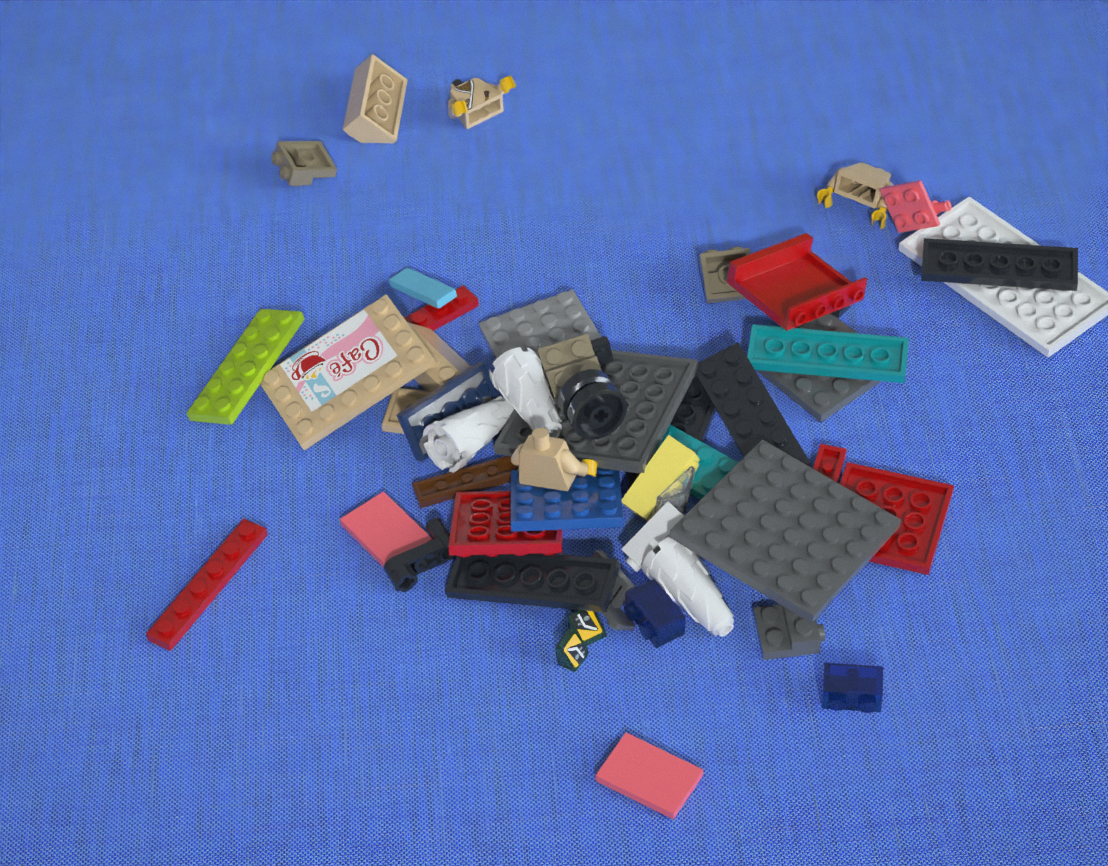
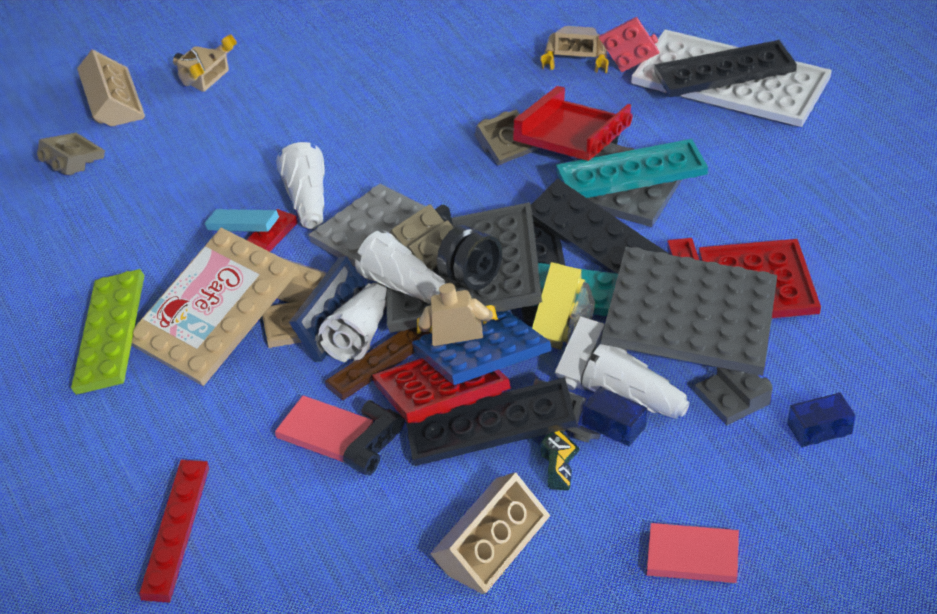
camera: 25 degrees left, 5 degrees down
none -> white cone [276,142,325,229]
none -> tan slope [430,472,550,594]

